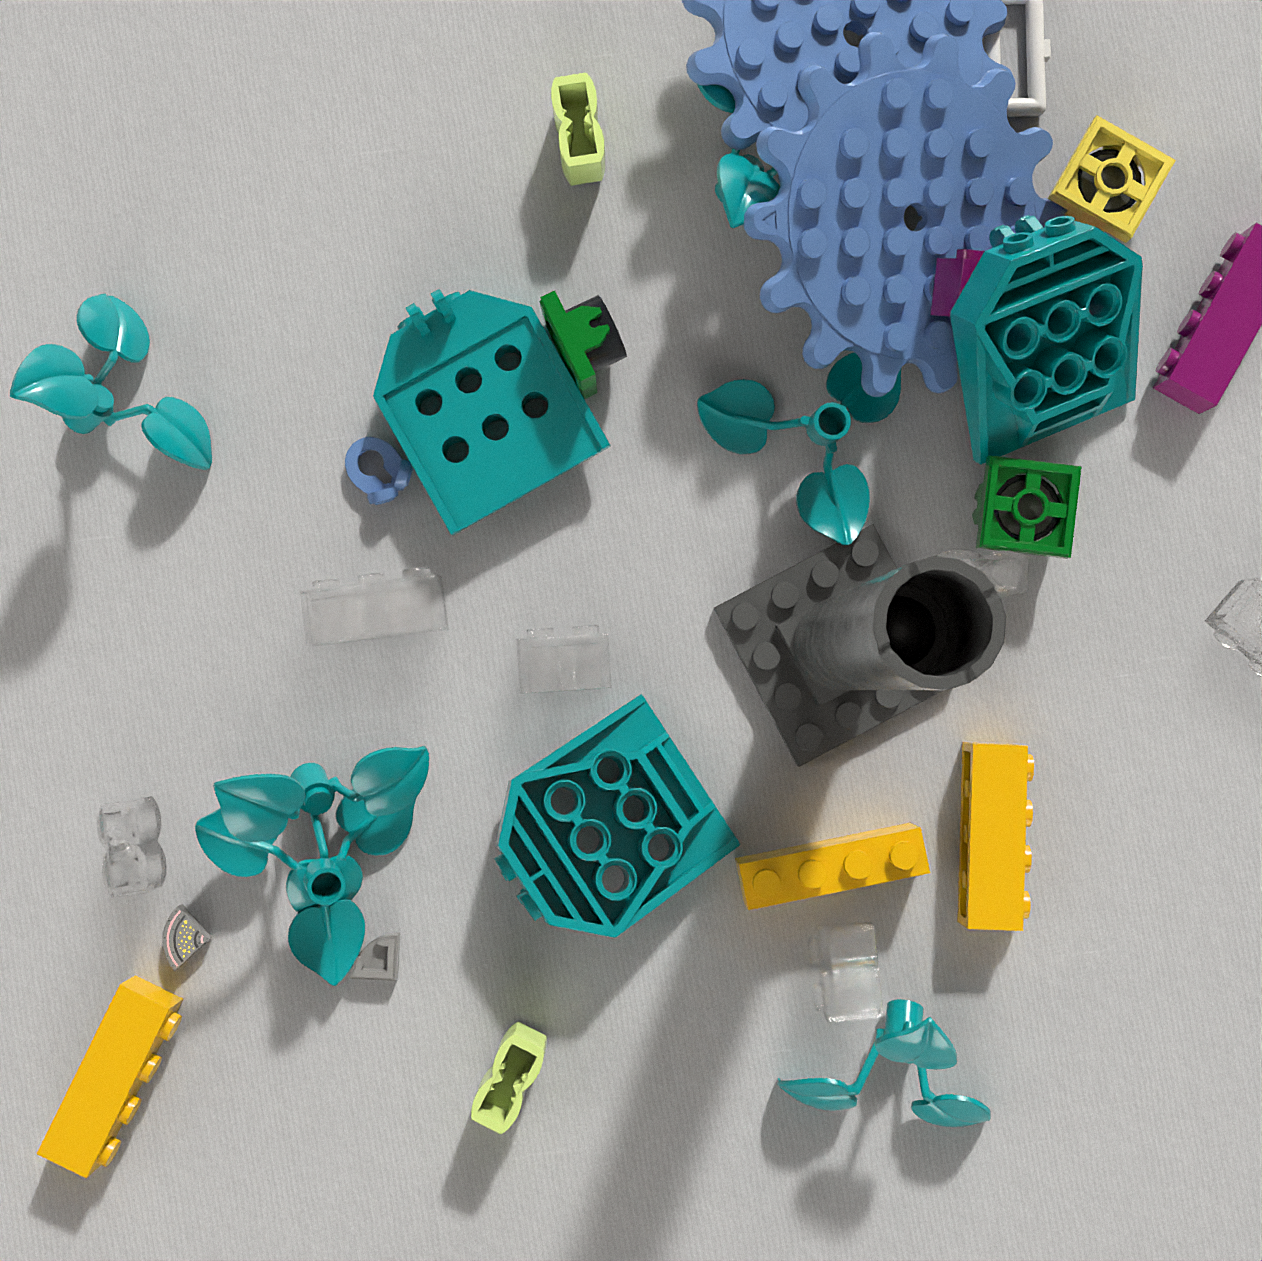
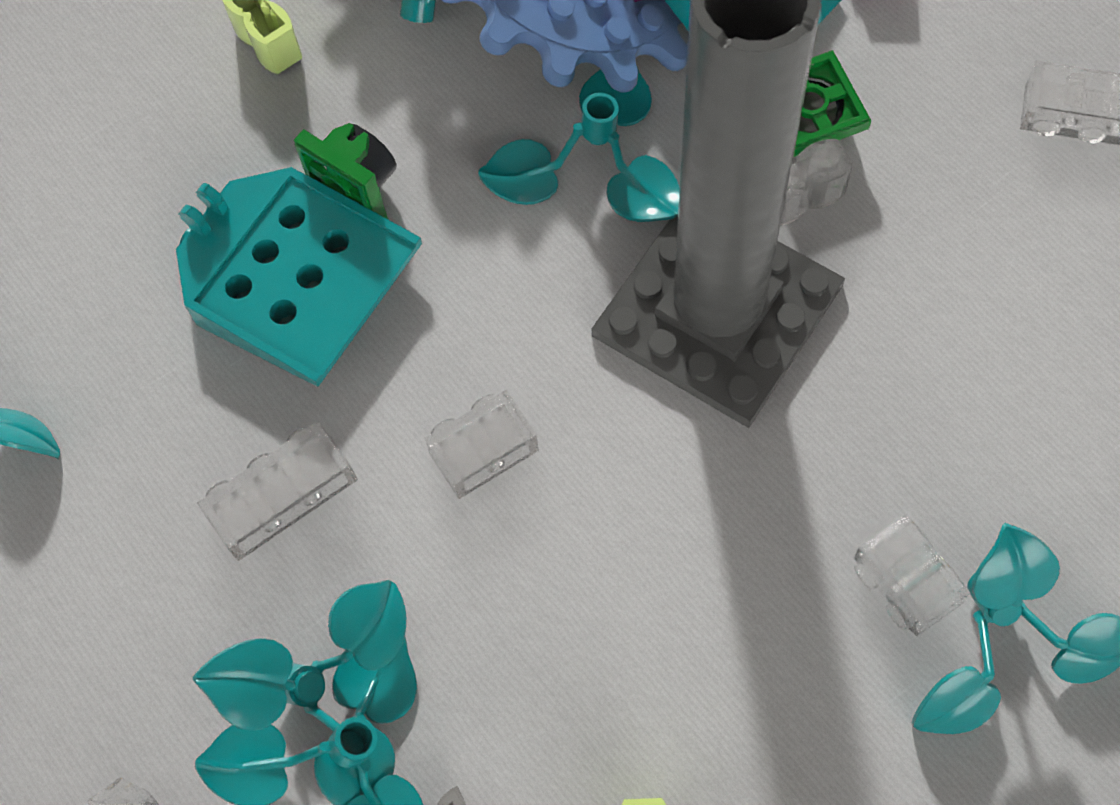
camera: 20 degrees left, 20 degrees down
medium blue piece [345,437,413,505] -> none
teal hinge [494,694,741,938] -> none
yellow brick [735,822,930,910] -> none
yellow brick [957,742,1034,931] -> none

